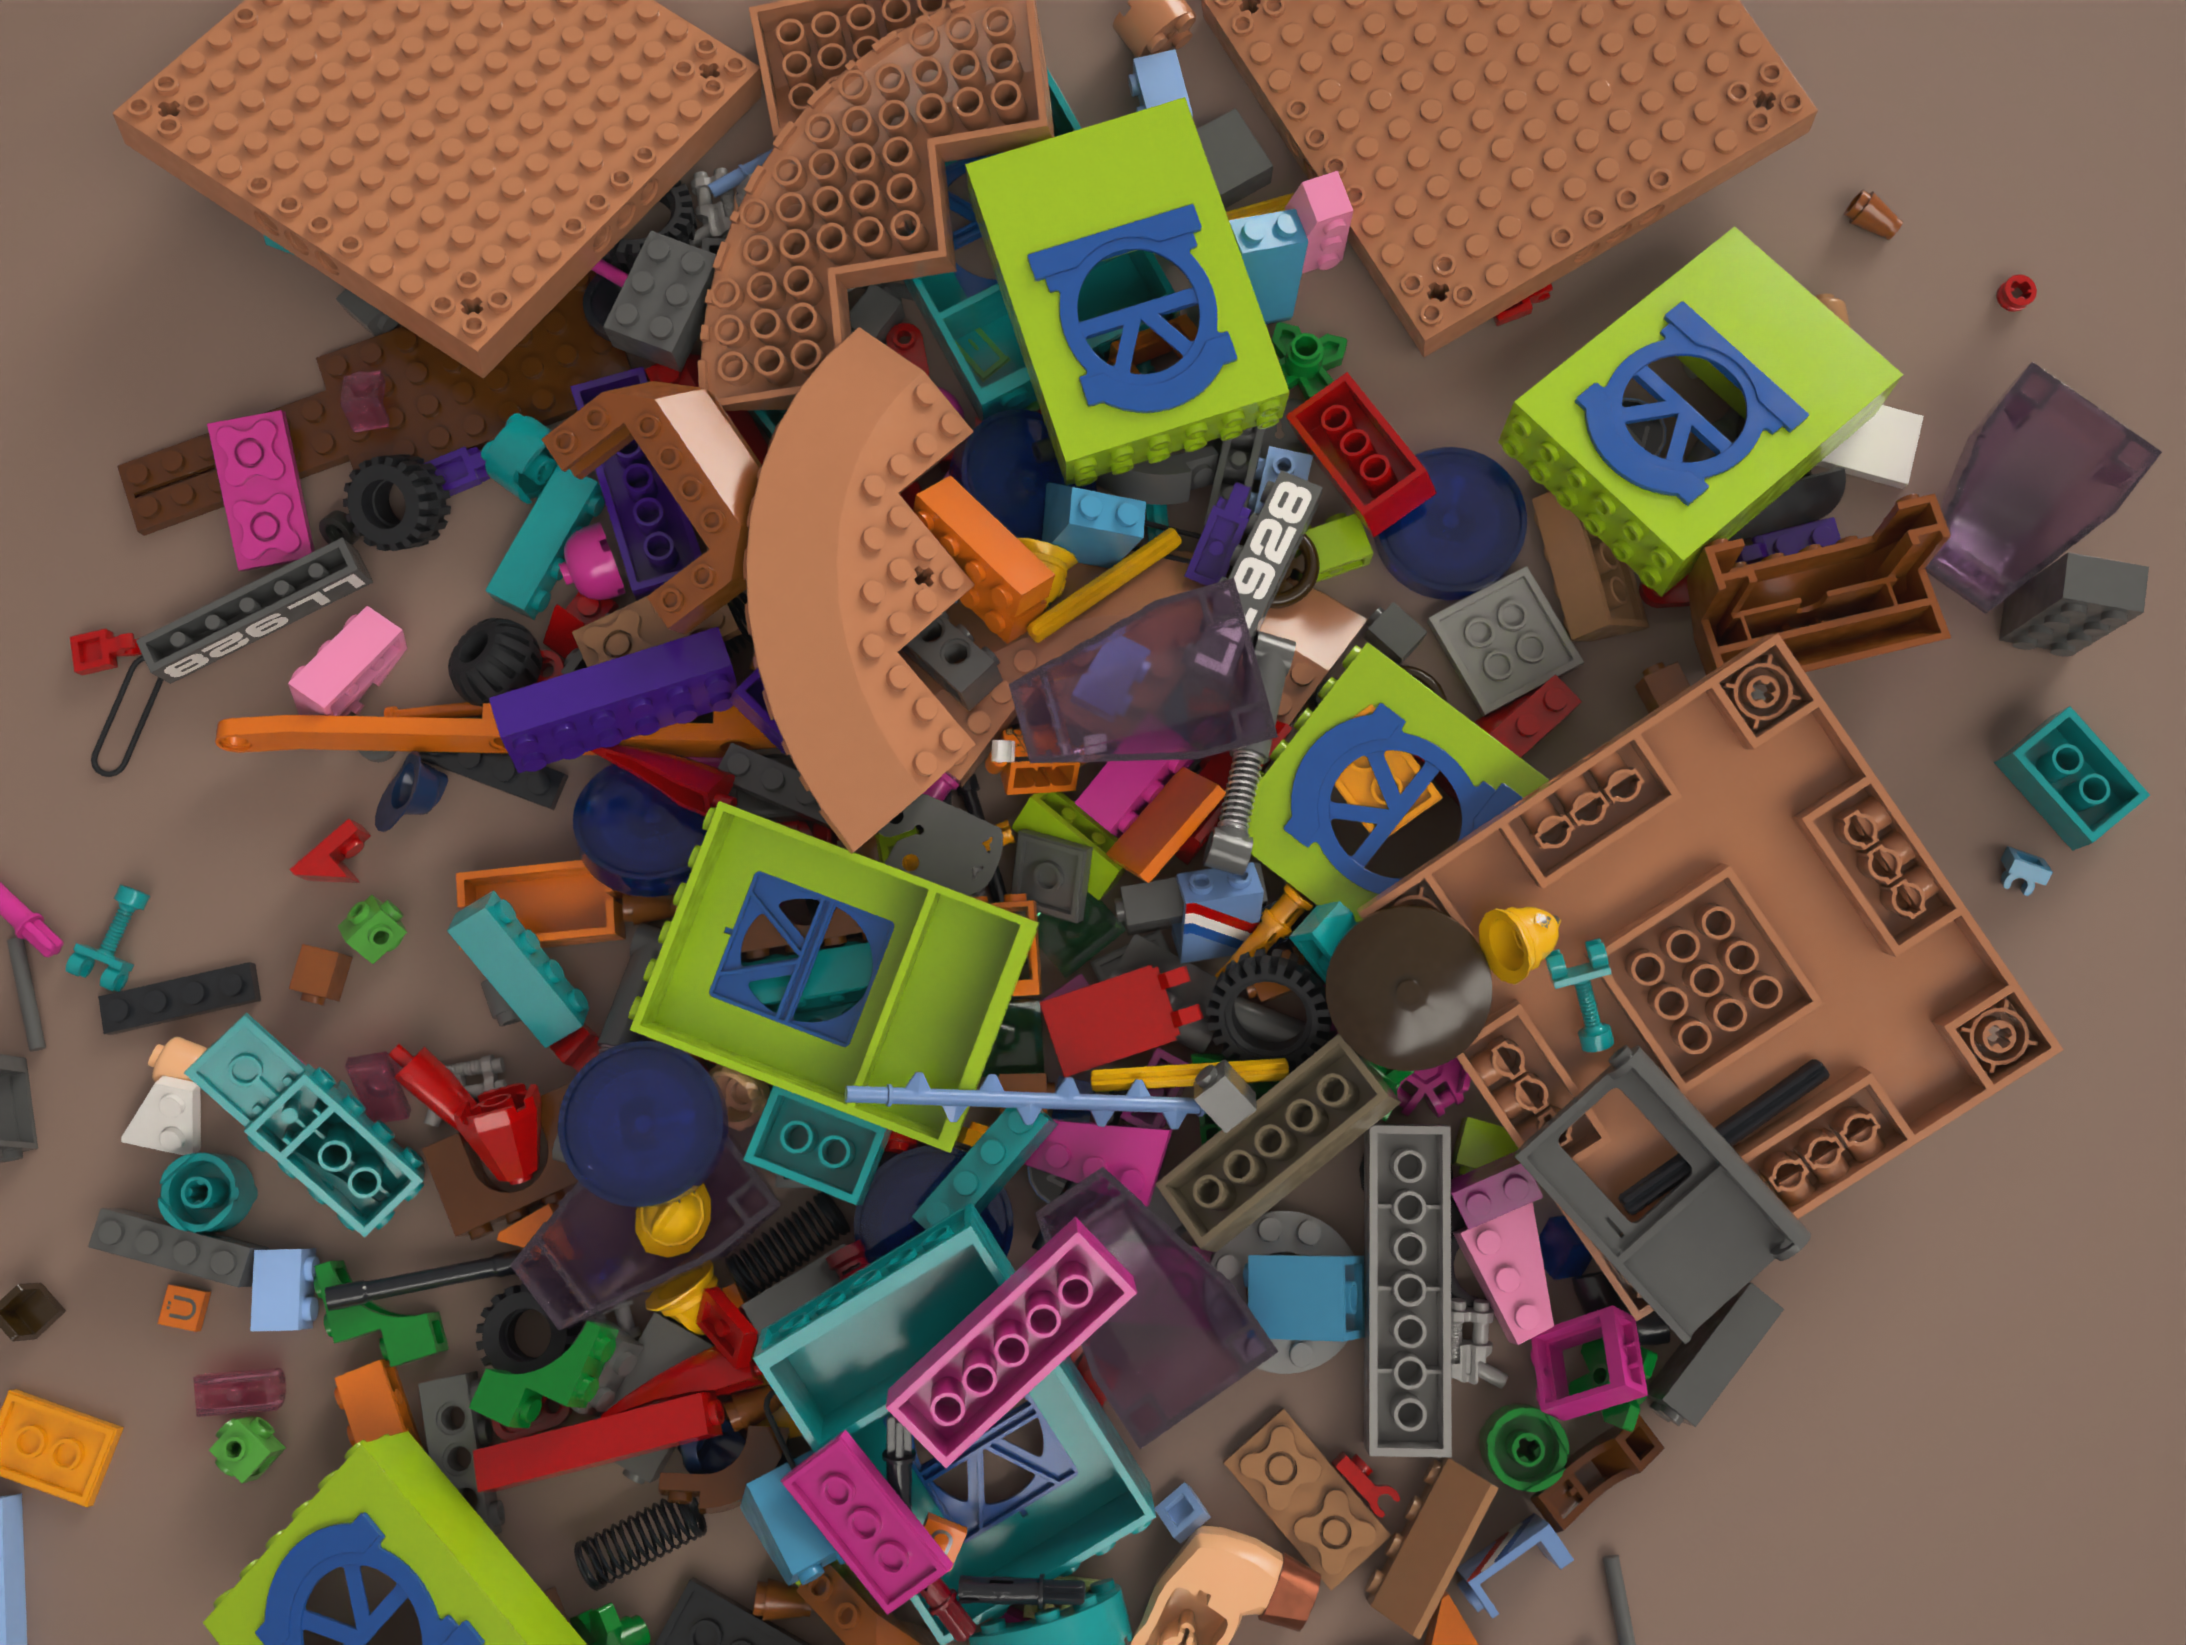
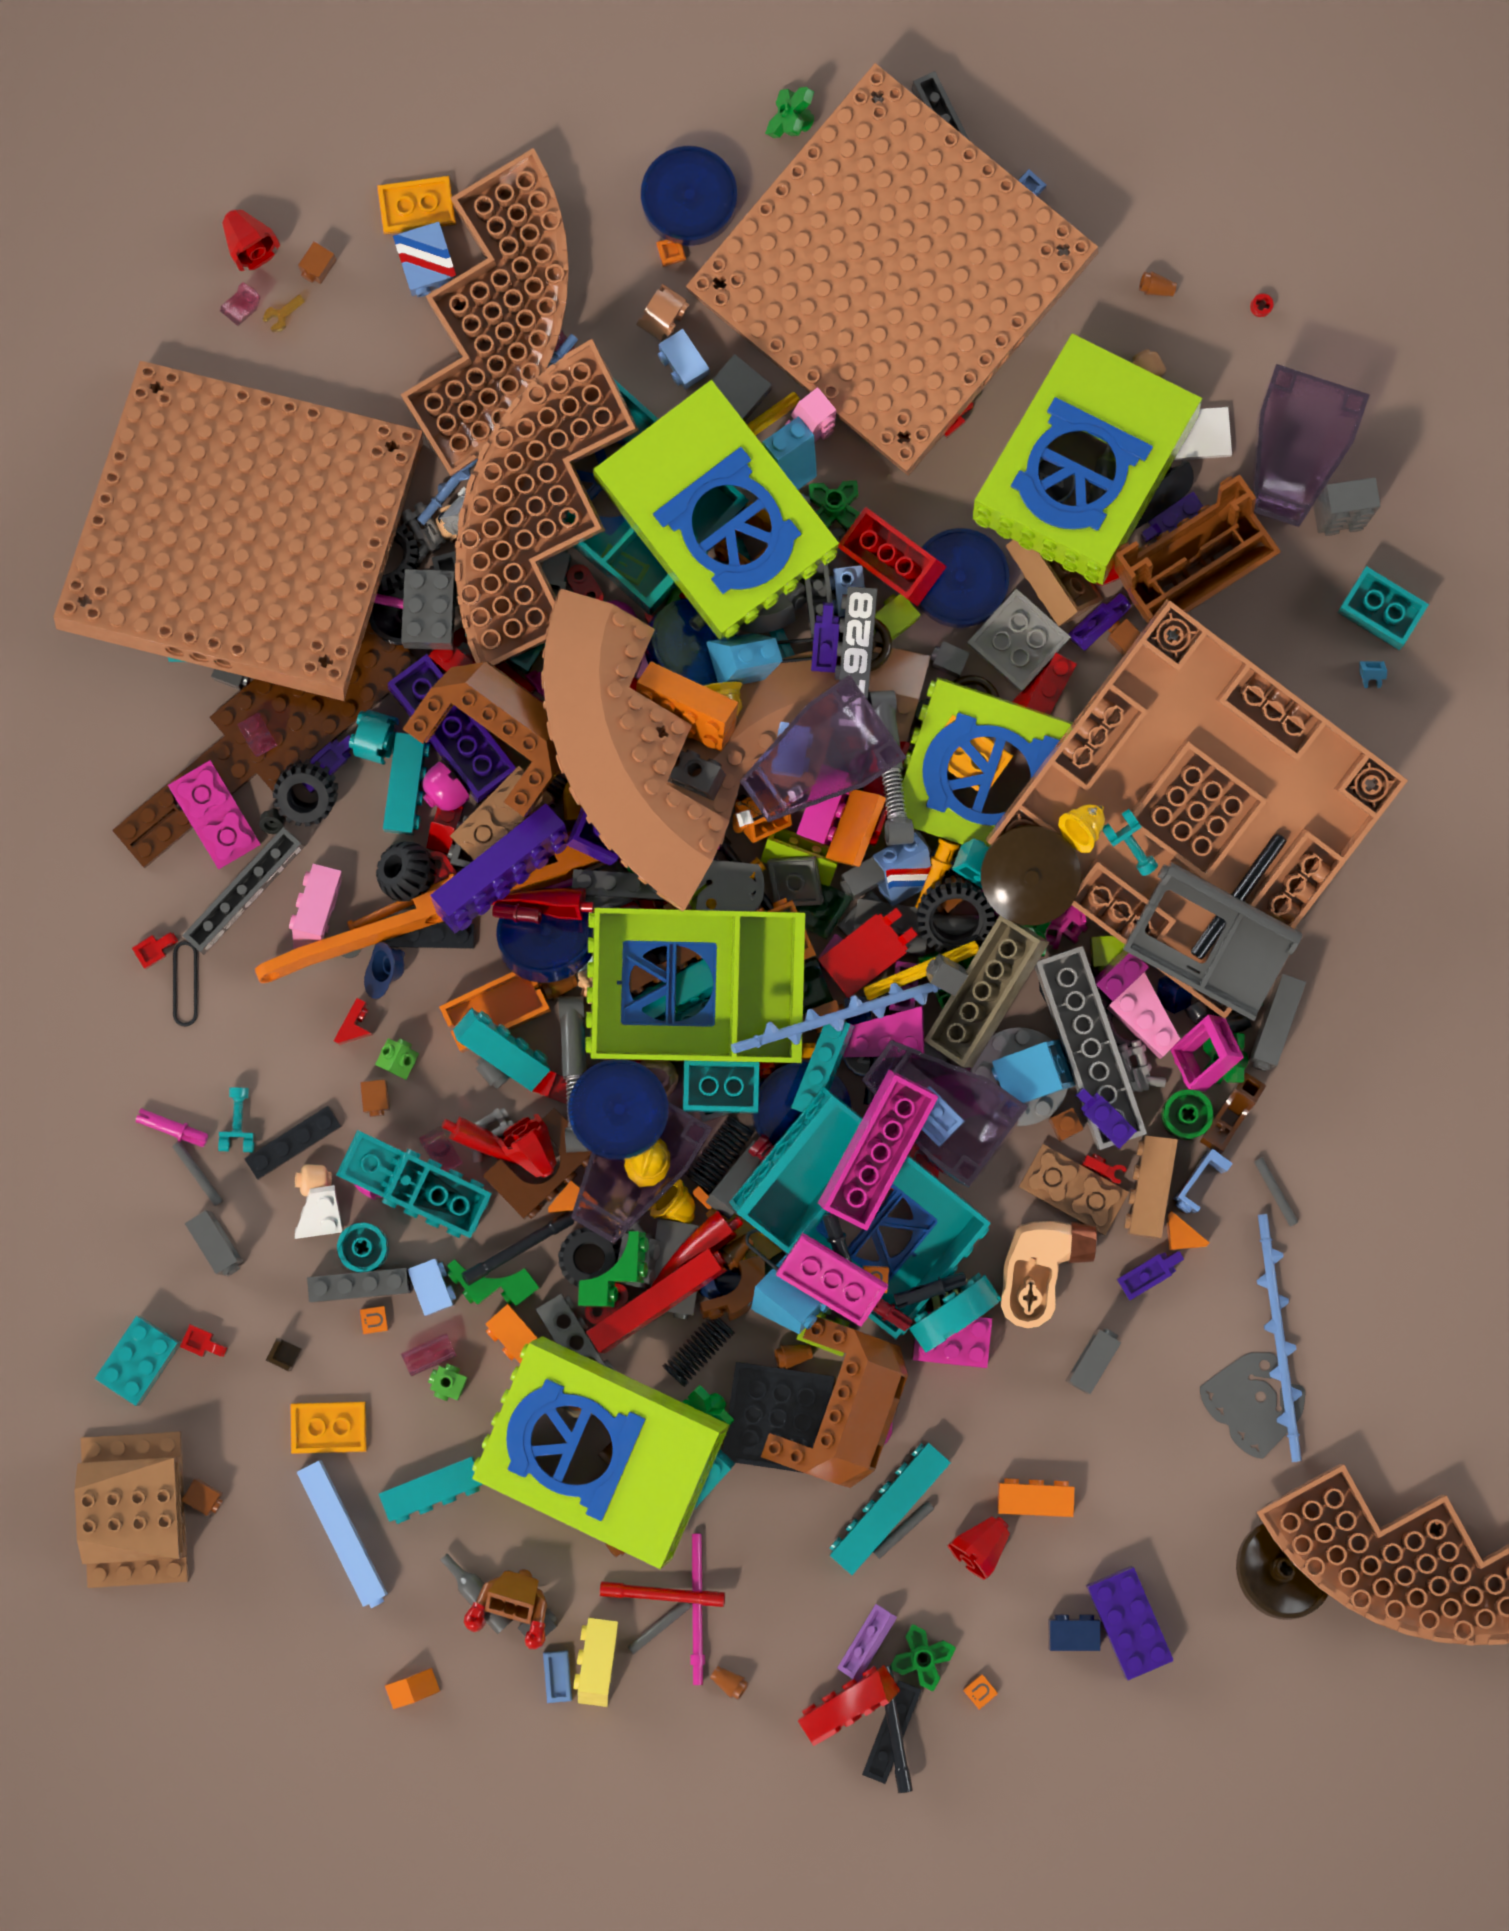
camera: 25 degrees left, 5 degrees up
red plate [696,1287,758,1369] -> none
yellow axle [1026,528,1182,643] -> none
light blue plate [1155,1482,1211,1544] -> none
none -> teal brick [379,1456,483,1524]
none -> dark red axle [492,903,542,924]
none -> medium blue plate [922,1086,965,1147]
none -> dark orange brick [1049,1107,1084,1142]
none -> dark purple hinge [1068,593,1131,651]
none -> dark purple hinge [1076,1088,1137,1149]

